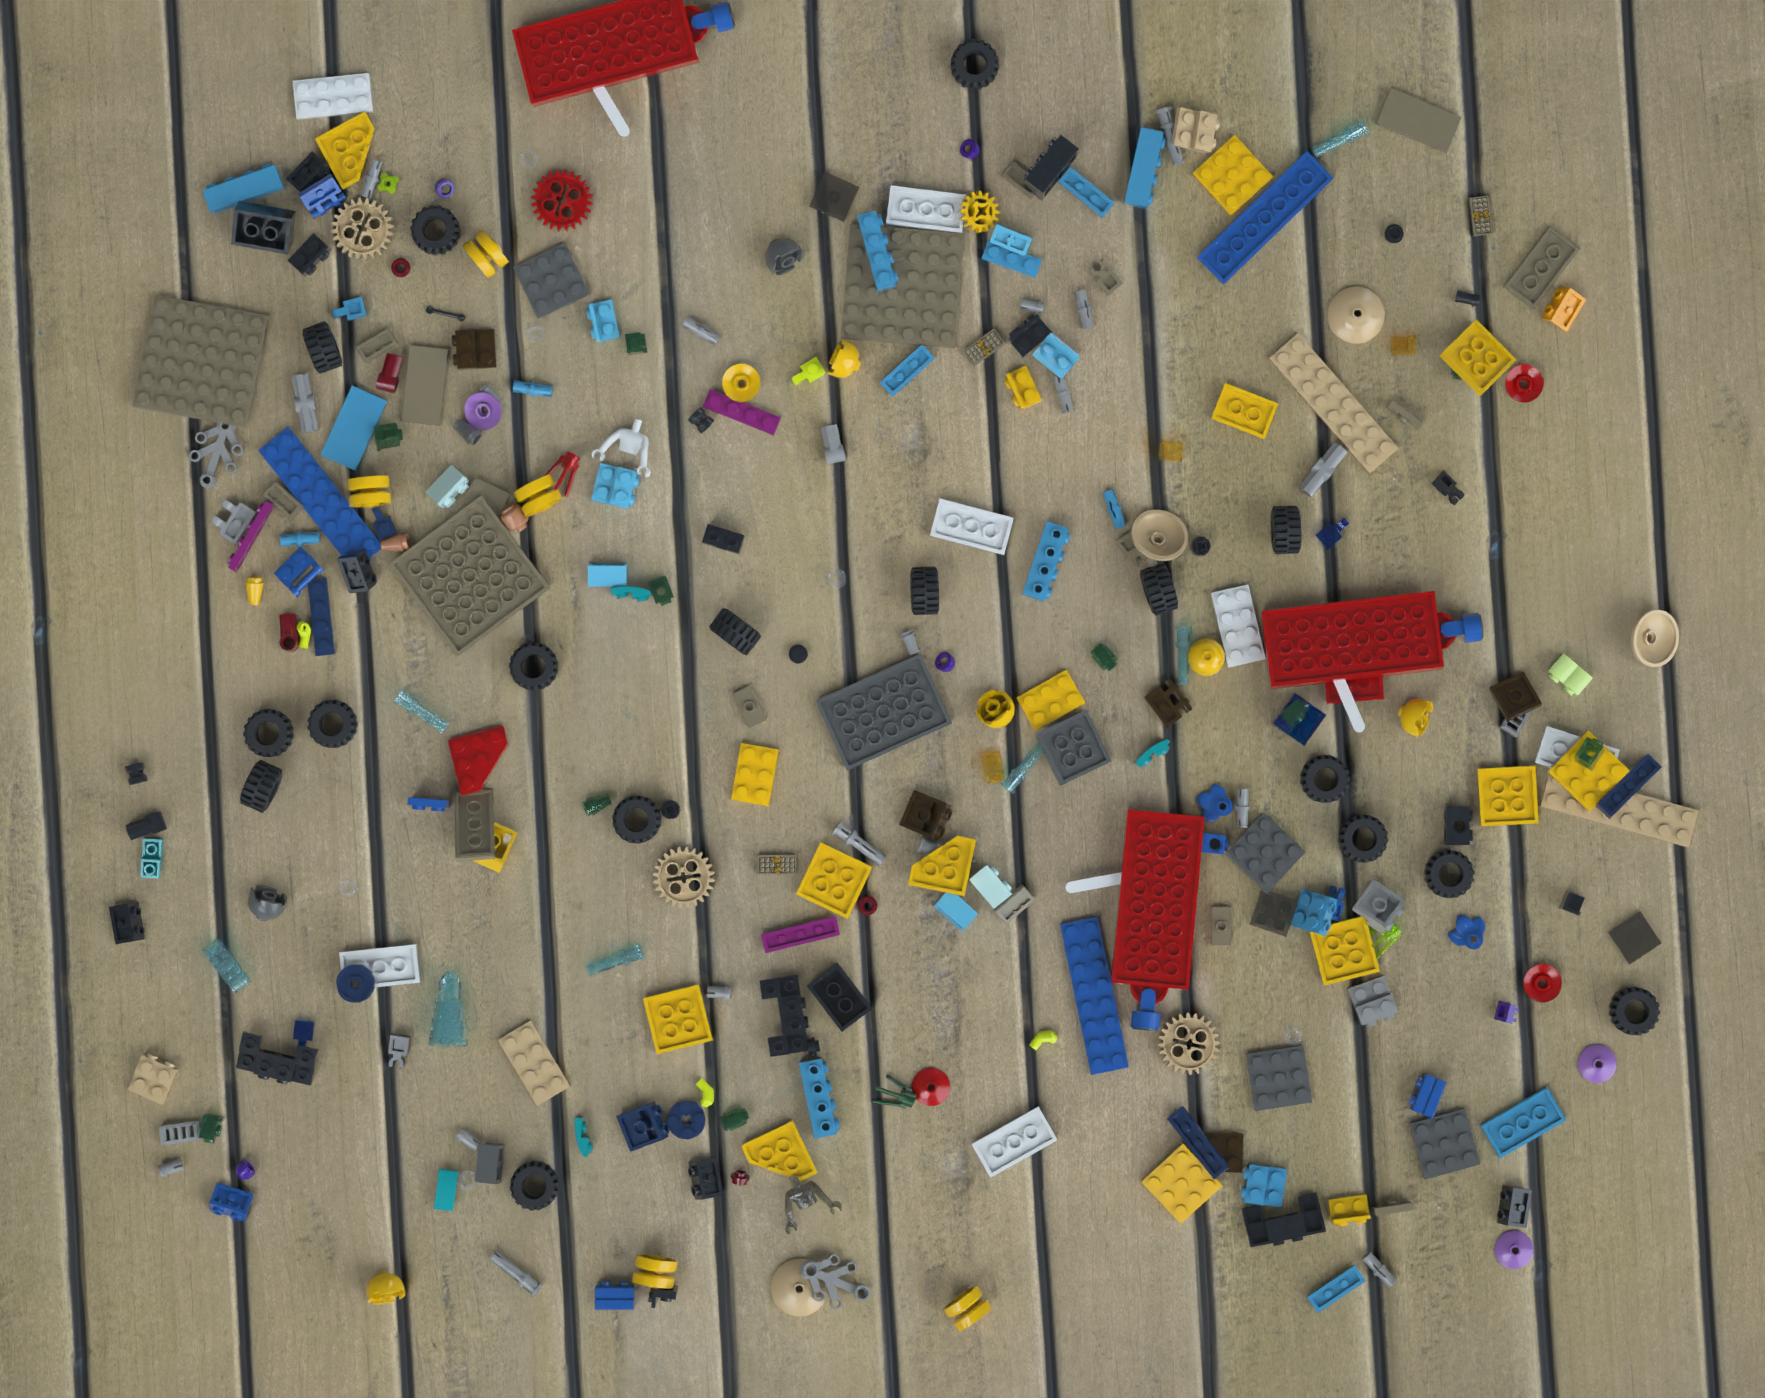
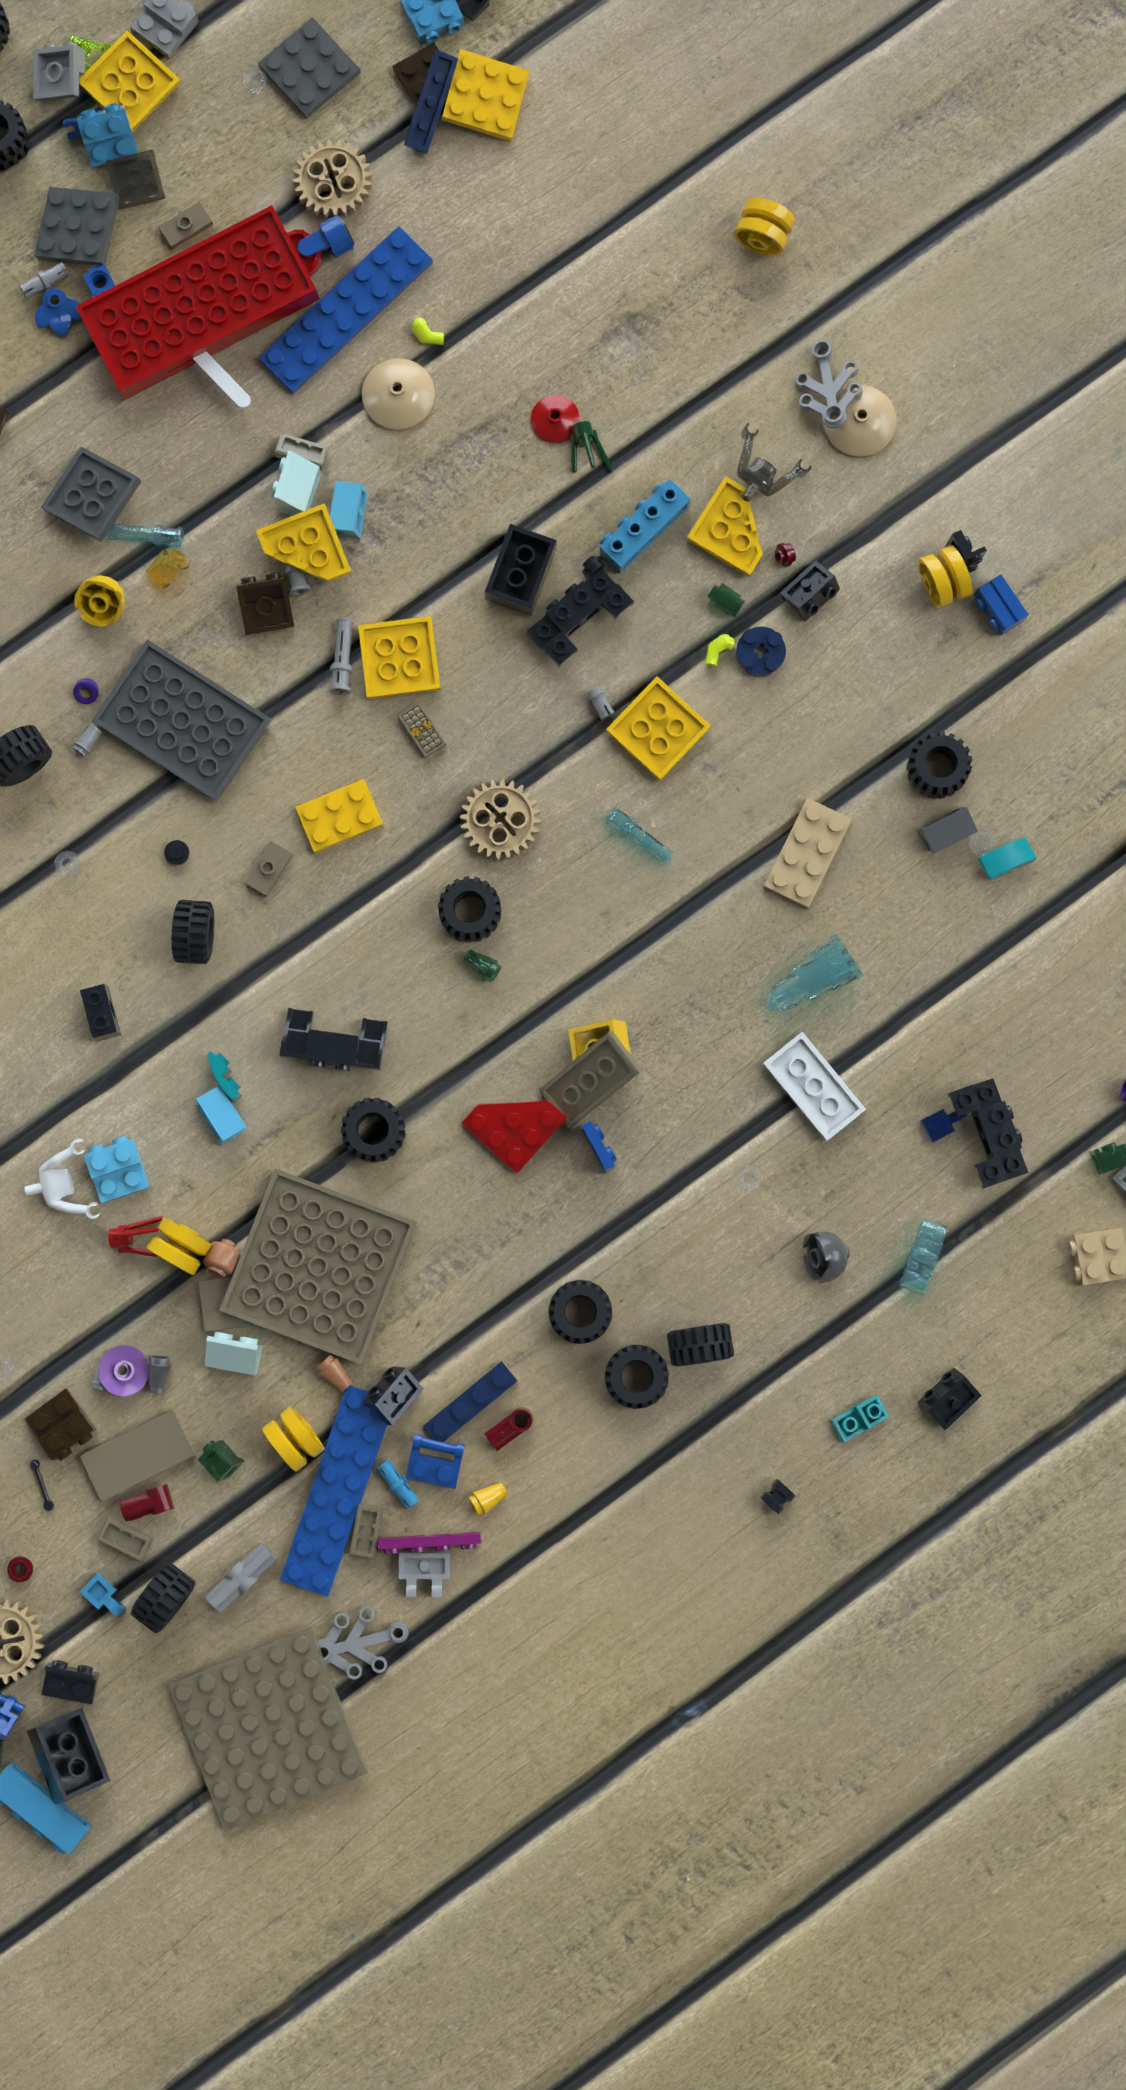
camera: 120 degrees left, 5 degrees down
black piece [126,811,167,840] -> none
neon yellow arm [297,621,312,649] -> none
dark azure tile [321,385,388,471] -> none
dark blue plate [336,964,375,1003] -> none
dark blue plate [372,506,398,541] -> none
plate [388,1033,410,1069] -> none
clear light blue pin [393,689,449,734] -> none
light grey pin [455,1129,481,1151] -> none
light grey pin [489,1250,543,1298] -> none
dark azure pin [513,380,553,398] -> none
teal slope [575,1116,593,1157] -> none
dark blue plate [616,1101,669,1152] -> none
clear green brick [648,575,674,606] -> none
black wheel [661,800,681,819] -> none
magenta plate [761,916,840,953] -> none
dark red plate [858,896,877,915] -> none
white plate [972,1106,1057,1178] -> none
yellow plate [1017,670,1085,731] -> none
teal slope [1134,739,1170,768] -> none
none -> black bracket [279,1008,388,1072]
none -> tan dish [362,358,435,431]

